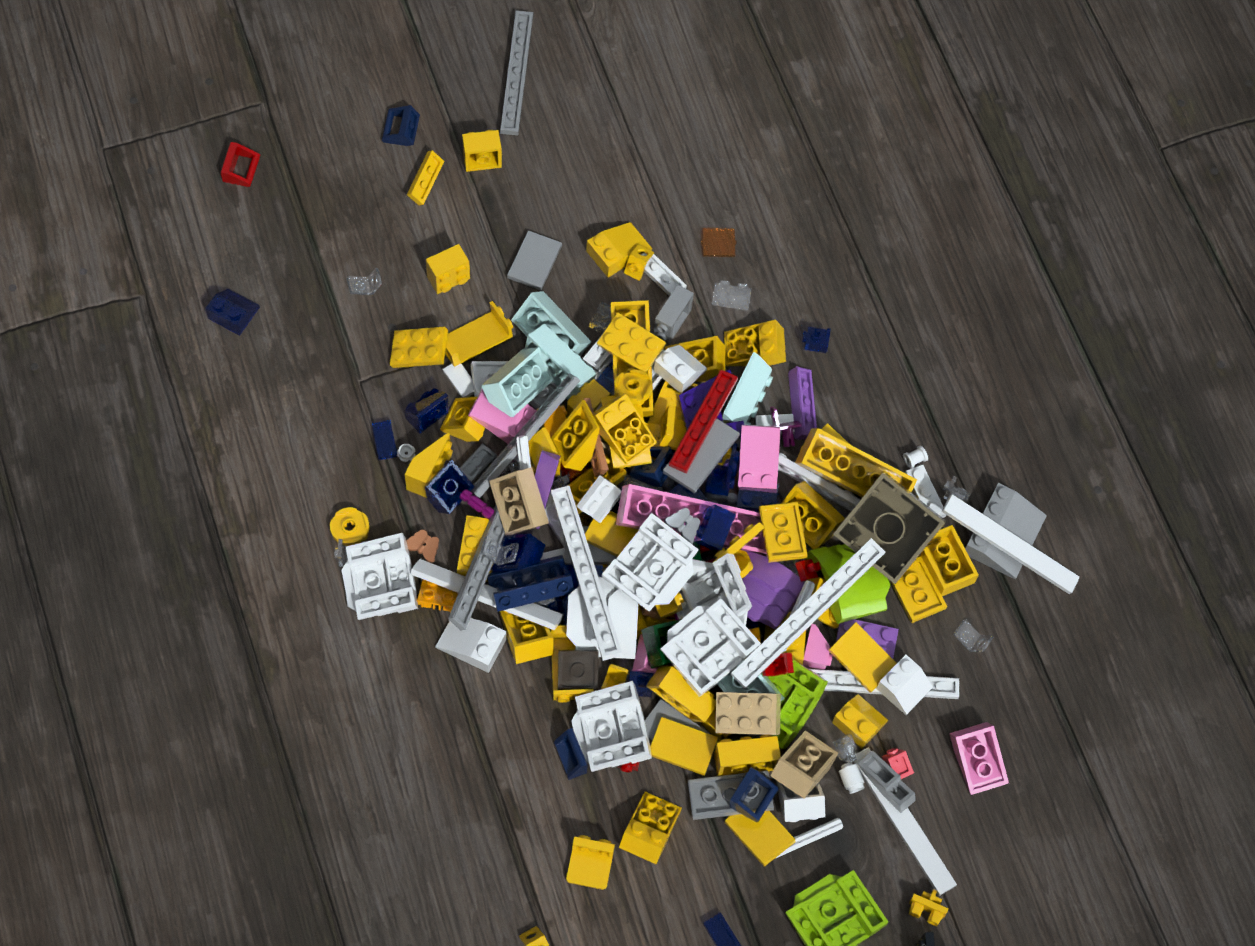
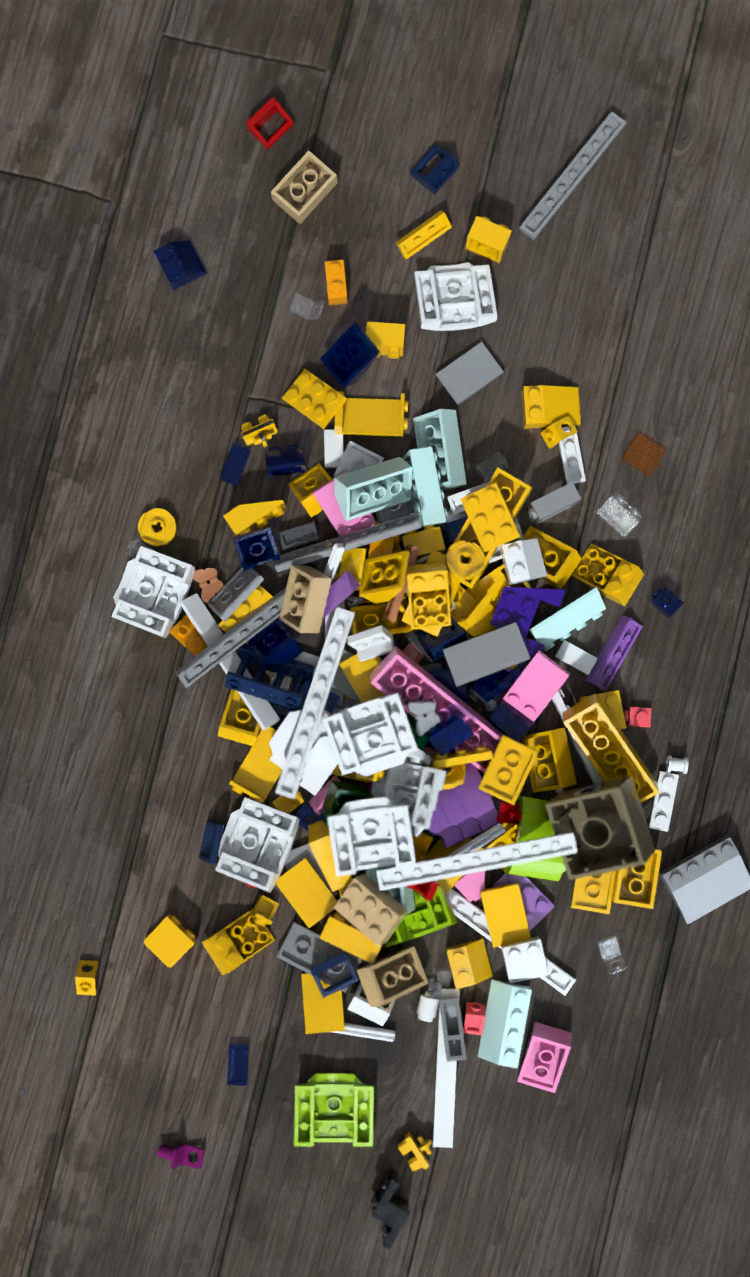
camera: 40 degrees right, 20 degrees up
white plate [397,444,416,462] -> none
white slope [435,618,507,673] -> none
magenta axle [460,489,495,519] -> none
clear bracket [480,536,519,566] -> none
dark brown plate [558,650,599,691] -> none
red tile [669,369,738,474] -> none
magenta bracket [770,406,801,447] -> none
white tile [941,494,1079,594] -> none
clear bracket [943,476,971,503] -> none
none -> light grey tile [207,564,264,622]
none -> yellow hips [241,414,278,447]
none -> yellow bracket [250,895,279,927]
none -> tan brick [271,150,338,224]
none -> clear blue slope [320,322,380,388]
none -> light orange brick [325,260,348,305]
none -> white slope [414,262,497,331]
none -> light aqua slope [477,979,532,1068]
none -> coral bracket [624,707,652,727]

